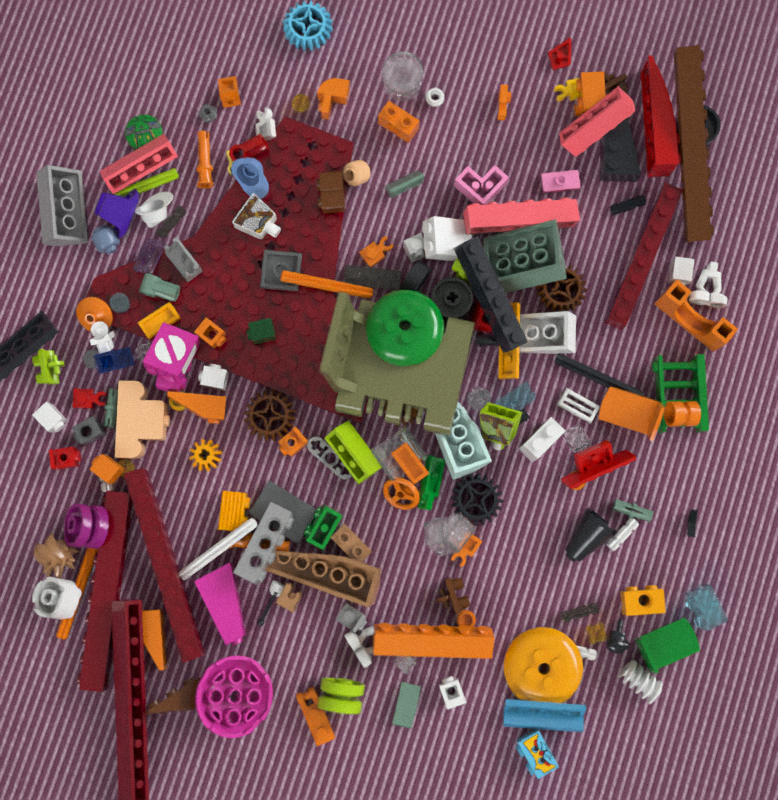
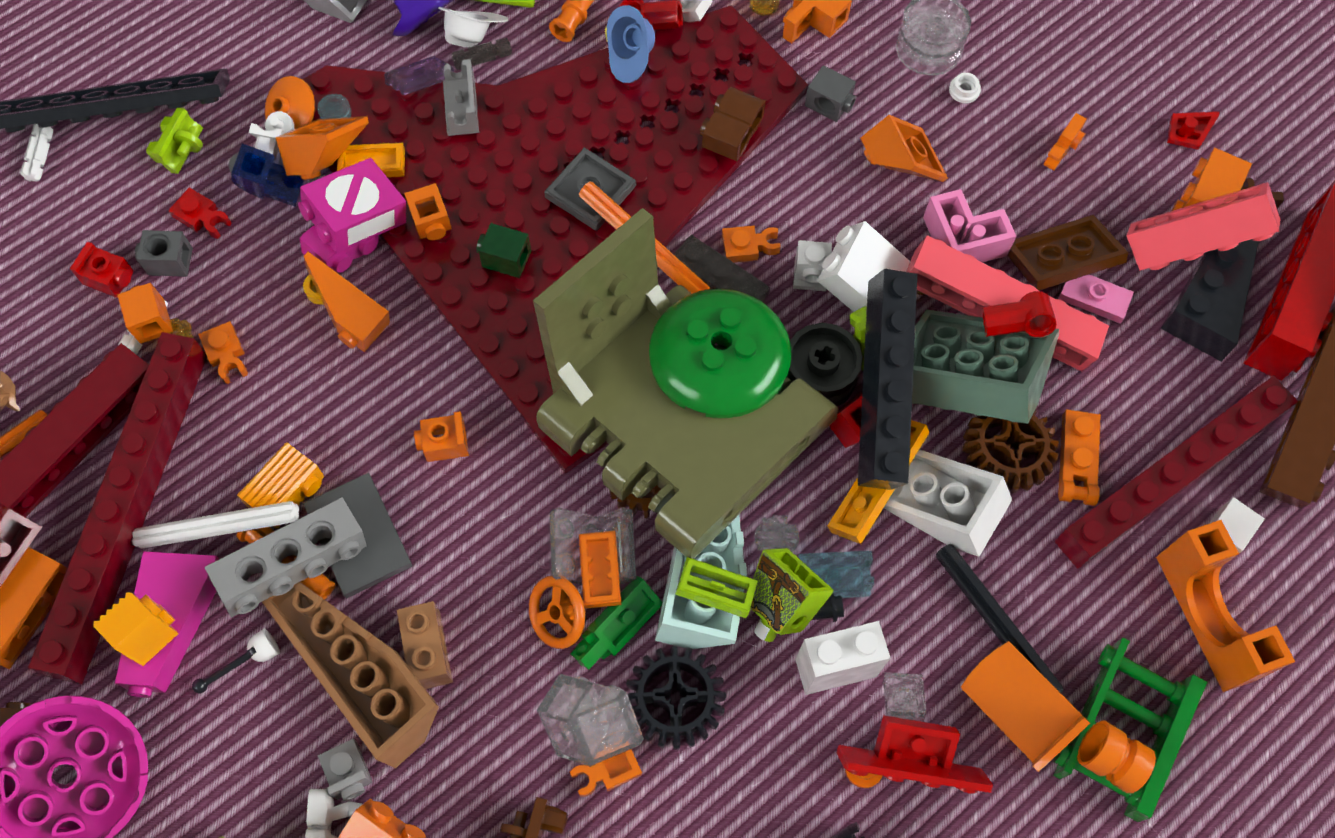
camera: 30 degrees right, 15 degrees down
white brick [33,401,67,433] -> none
magenta wheel [64,503,109,549] -> none
sand blue head [91,225,120,255] -> none
sand green pin [103,388,118,429] -> none
light nougat brick [115,381,170,459] -> none
sand green piece [139,273,180,302] -> none
light orange gear [189,439,222,472] -> none
white brick [198,364,229,391] -> none
torso [232,193,281,240] -> none
reddish brown gear [244,390,296,442] -> none
medium nougat hinge [276,582,302,613] -> none
green brick [303,504,343,550] -> none
light grey beam [307,437,352,480] -> none
lime brick [325,421,383,484] -> none
light nougat head [343,160,370,186] -> none
orange brick [378,101,420,143] -> none
sand green slope [385,170,424,198] -> none
black tyre [399,261,432,292] -> none
black pin [475,332,499,347] -> none
yellow plate [554,78,579,101] -> none
white tile [557,388,600,423] -> none
black axle [609,195,647,215] -> none
white piece [689,262,728,308] -> none
none -> light orange brick [93,592,179,666]
none -> orange plate [198,321,248,384]
none -> orange slope [275,116,369,180]
none -> lime tile [675,557,758,618]
none -> dark grey brick [805,65,857,122]
none -> orange slope [860,114,948,182]
none -> red piece [982,291,1057,337]
none -> reddish brown plate [1007,214,1128,290]
none -> orange plate [1058,409,1101,506]

